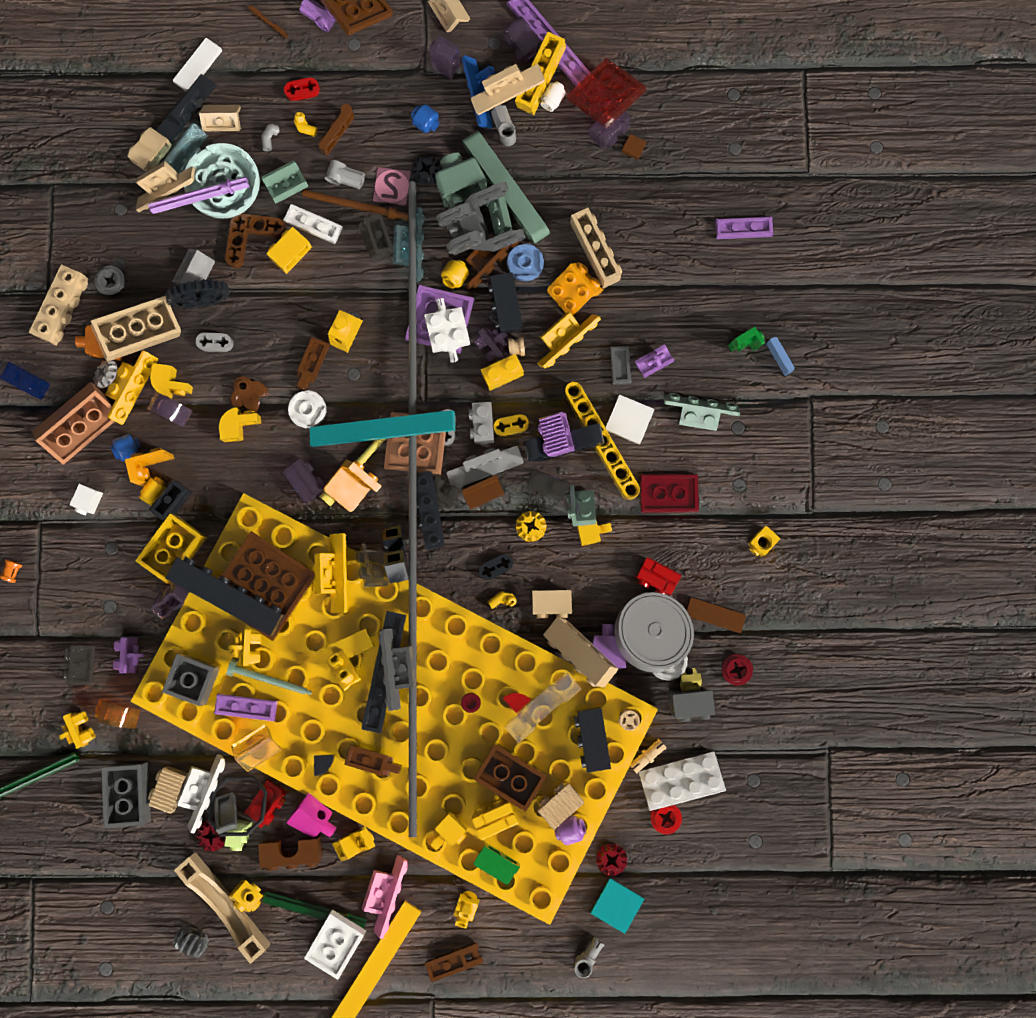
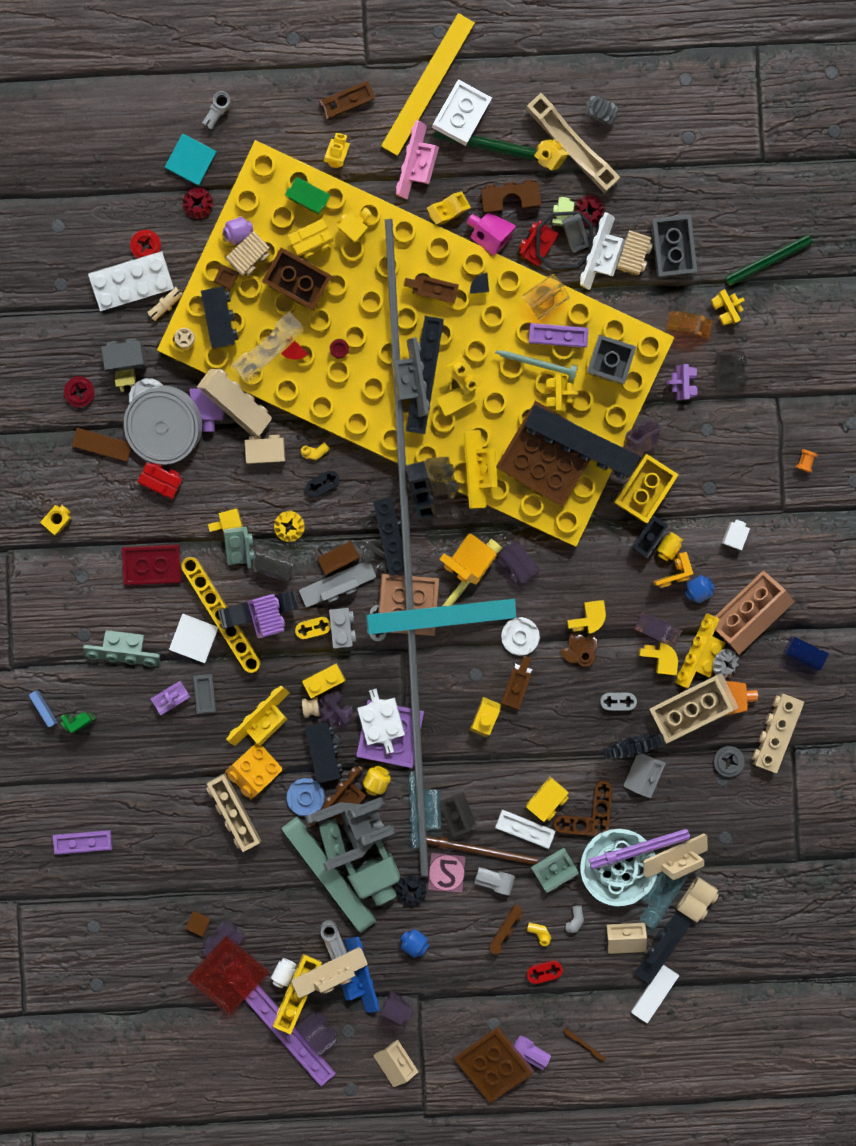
camera: 170 degrees right, 5 degrees up
none -> reddish brown tile [213,265,240,291]

